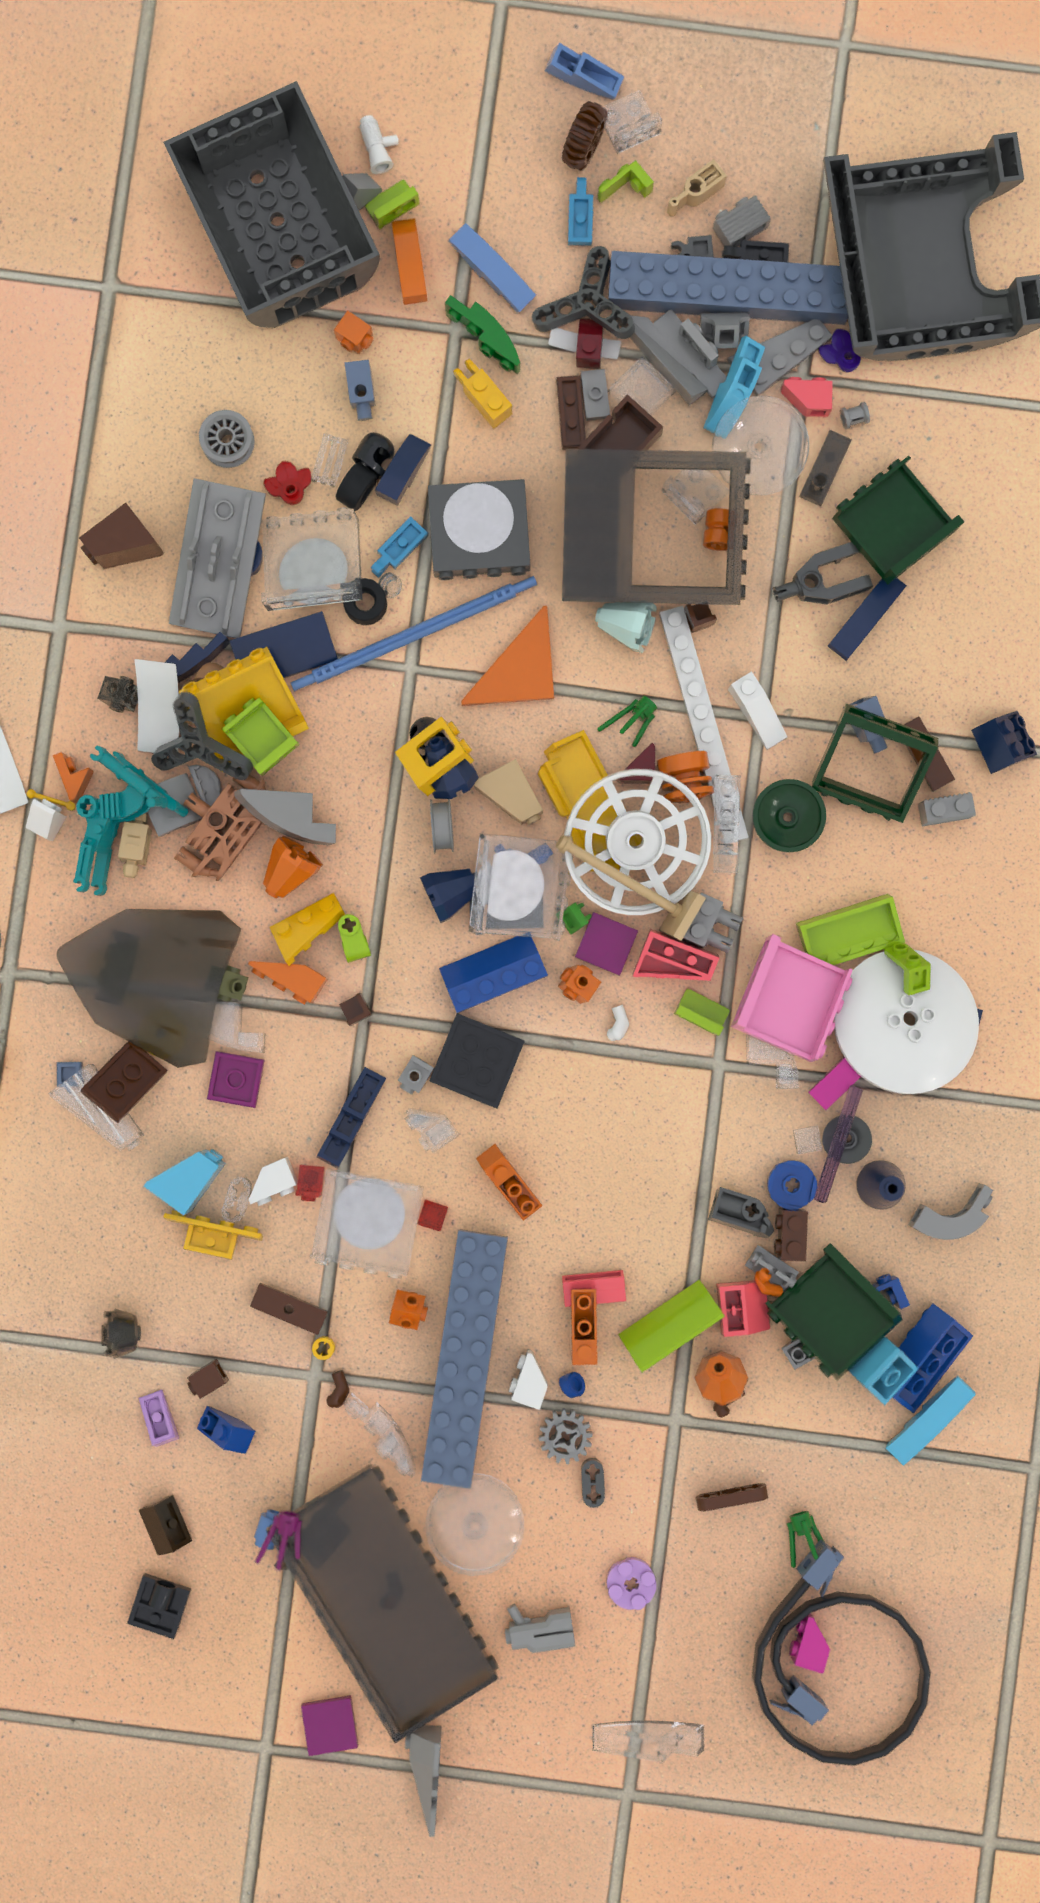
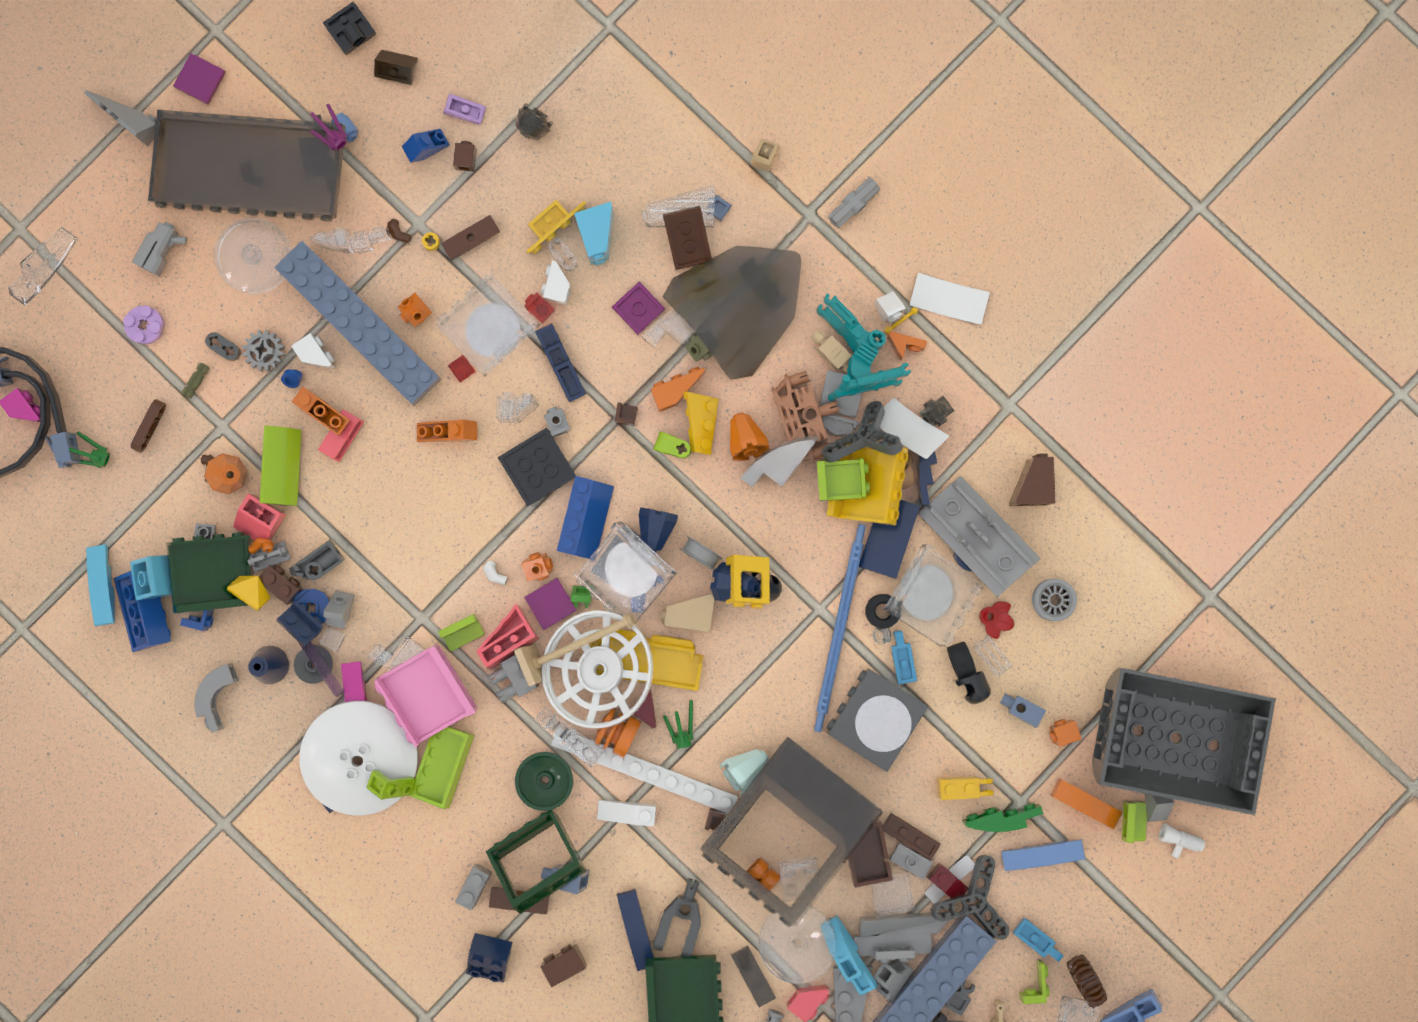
camera: 125 degrees right, 0 degrees up
dark blue slope [375,434,431,506] -> none
orange tile [461,606,554,706] -> none
none -> olive axle [181,363,209,398]
none -> yellow slope [226,576,271,611]
none -> dark blue bracket [277,600,323,648]
none -> light grey brick [323,591,354,628]
none -> reddish brown brick [540,944,587,987]

